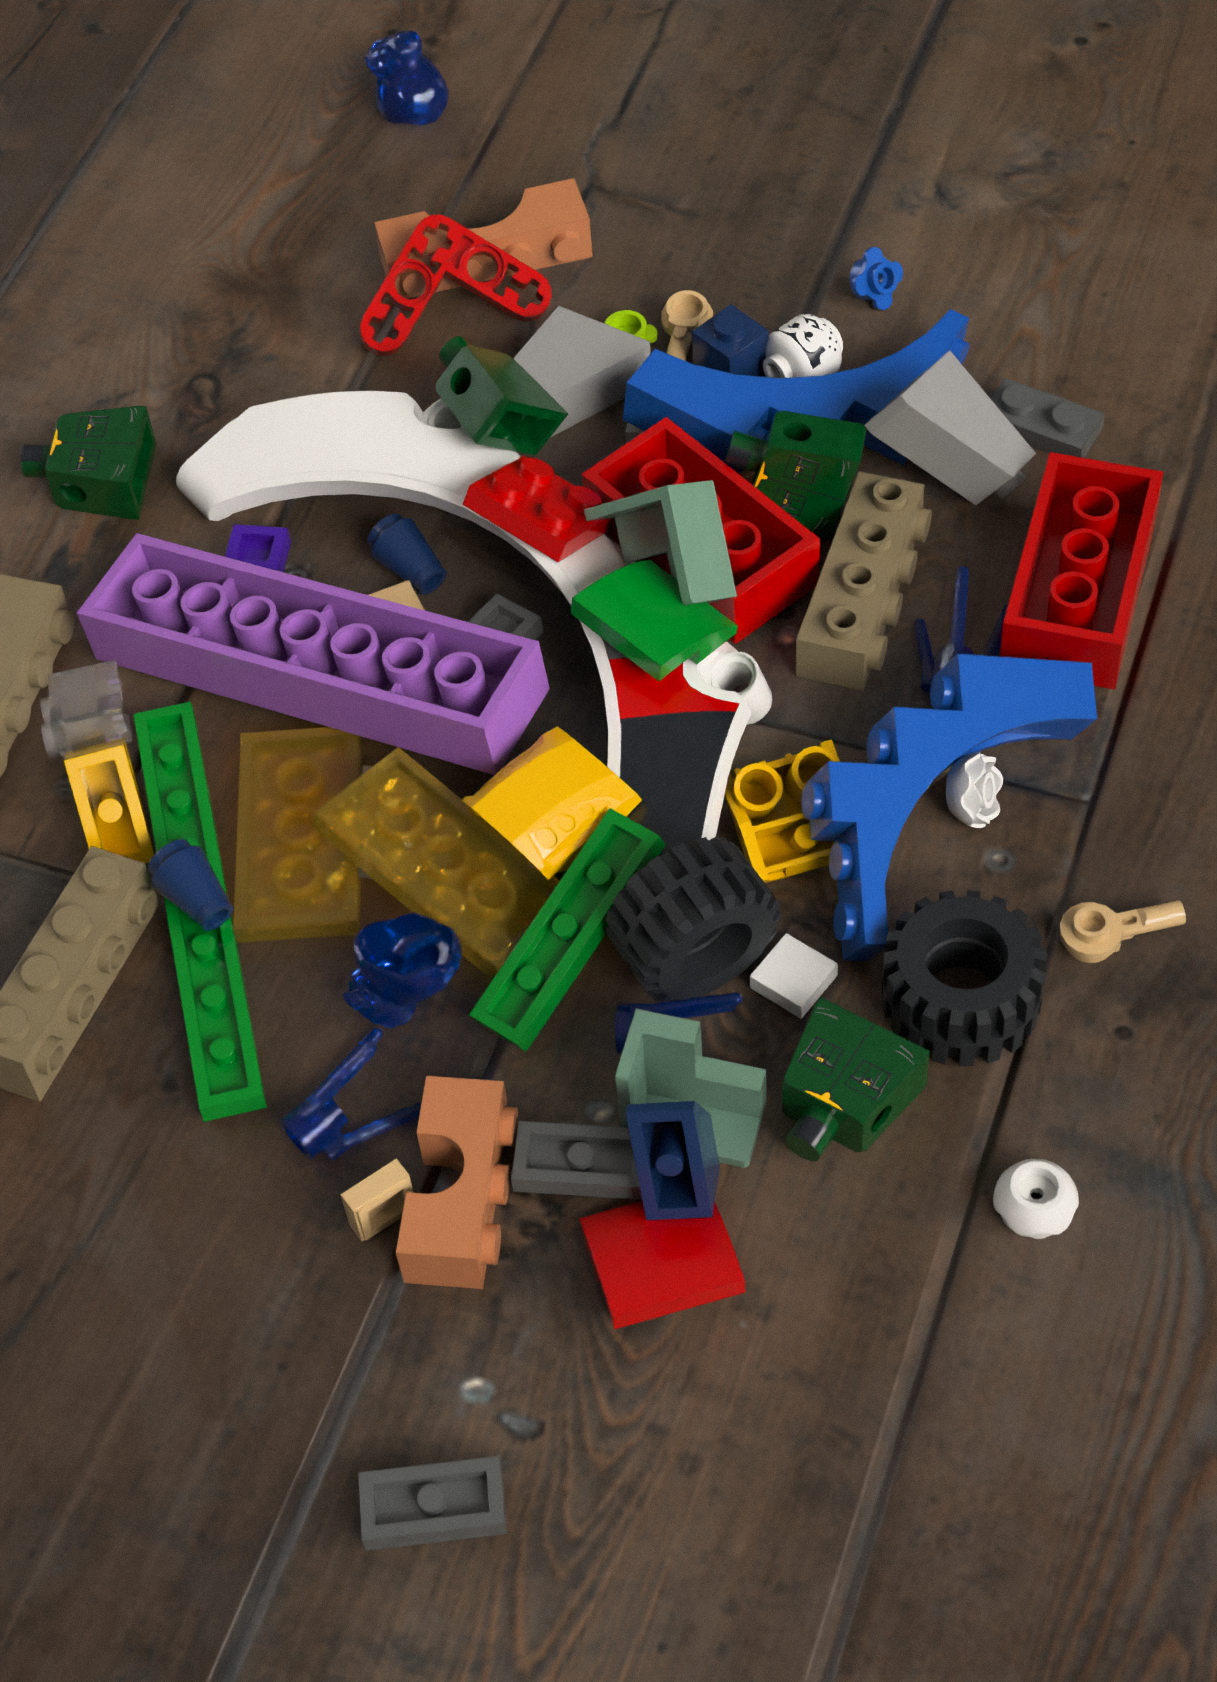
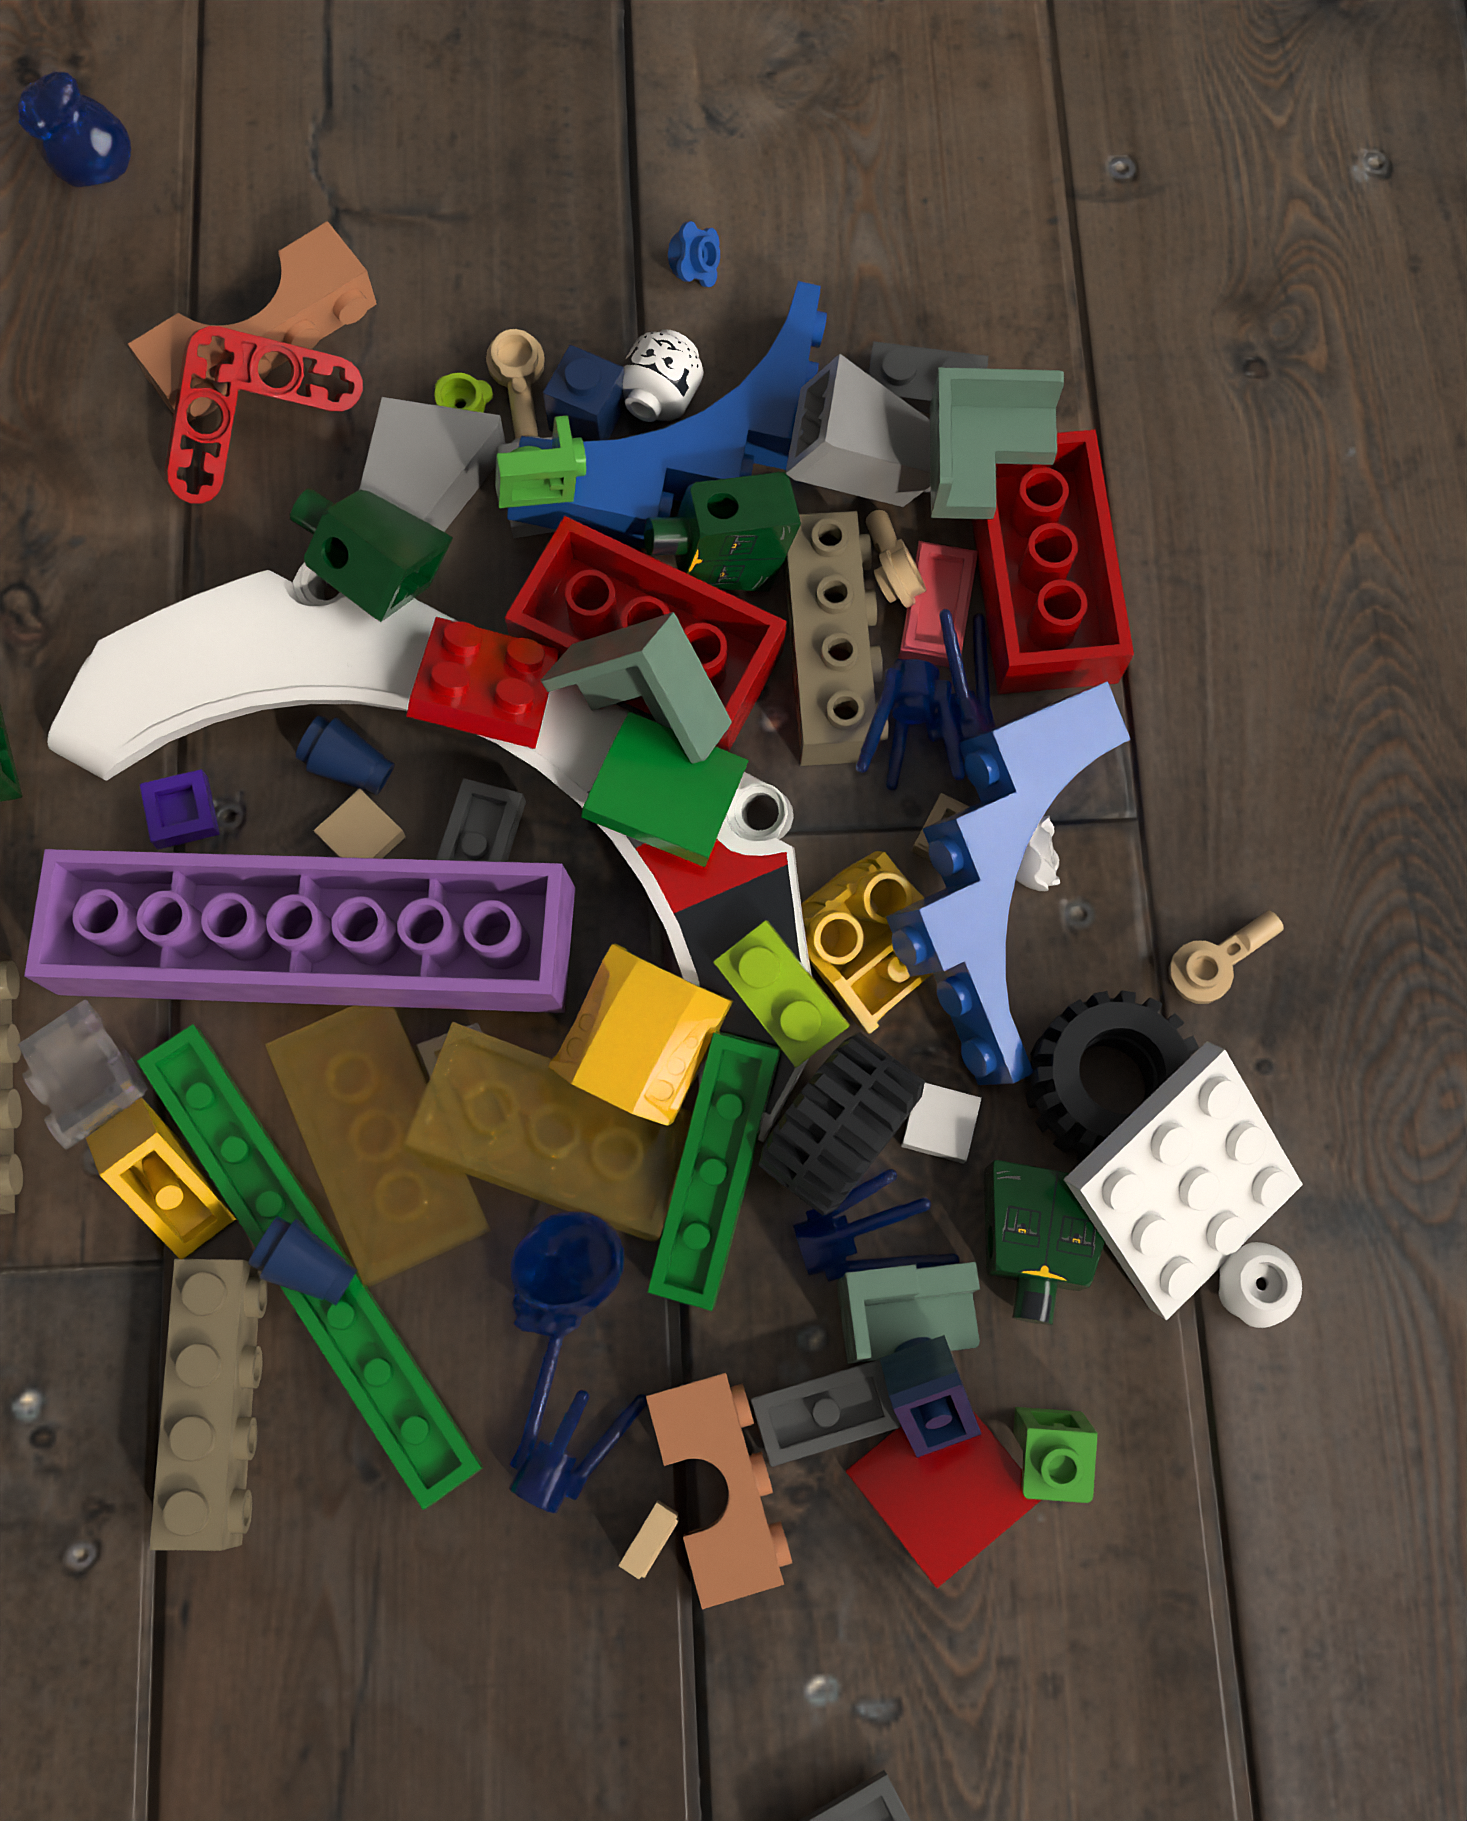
camera: 30 degrees left, 20 degrees up
none -> bright green bracket [495,416,586,508]
none -> lime plate [713,920,850,1068]
none -> clear blue plant [856,659,965,791]
none -> tan plate [866,510,926,608]
none -> coral tile [898,541,978,669]
none -> sand green panel [930,367,1064,519]
none -> bright green bracket [1013,1407,1098,1503]
none -> white plate [1064,1041,1303,1320]

